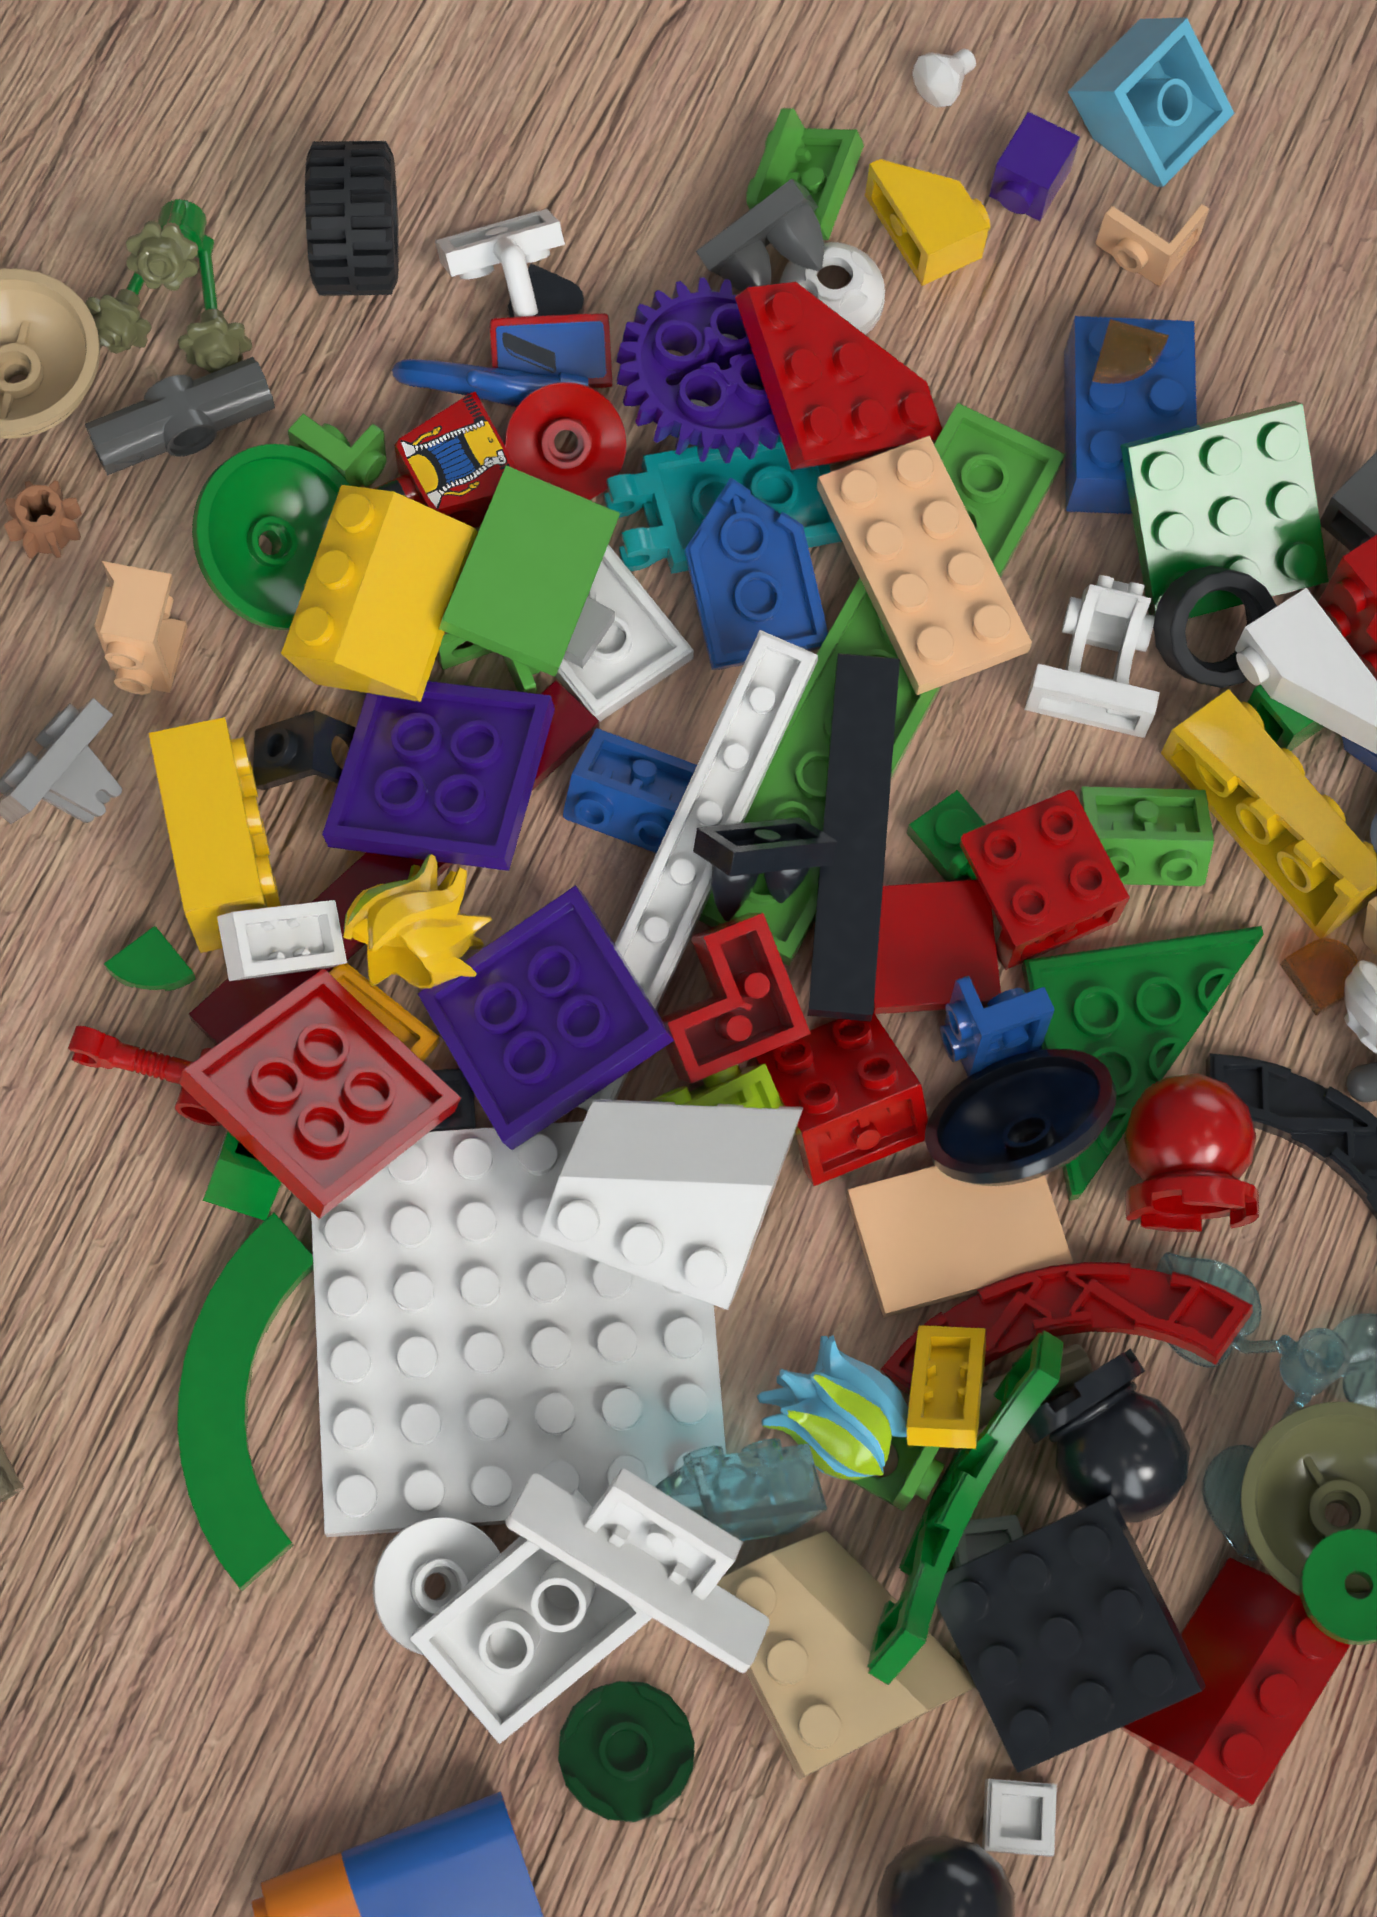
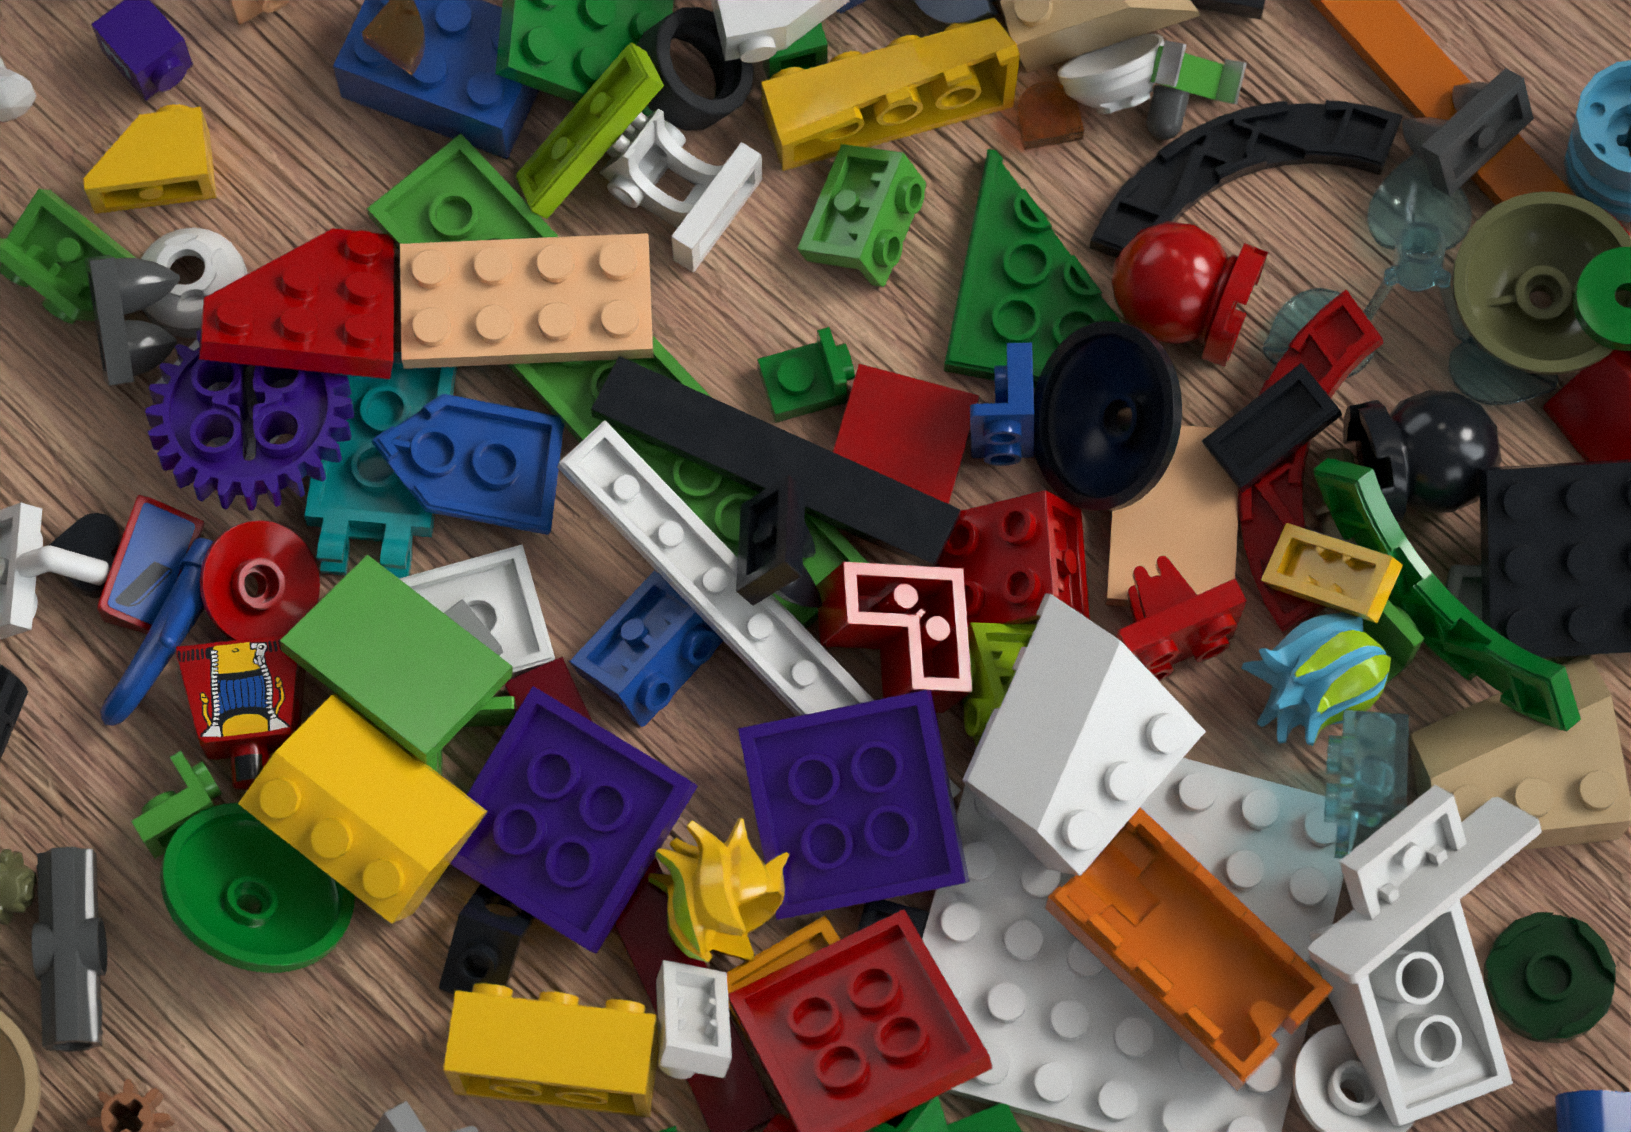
camera: 65 degrees left, 0 degrees up
light nougat window [94,561,188,694] -> none
red bracket [960,790,1130,970] -> none
none -> lime tile [516,42,664,219]
none -> orange piece [1045,807,1333,1091]
none -> red plate [1116,556,1247,681]
none -> black tile [1202,363,1342,493]

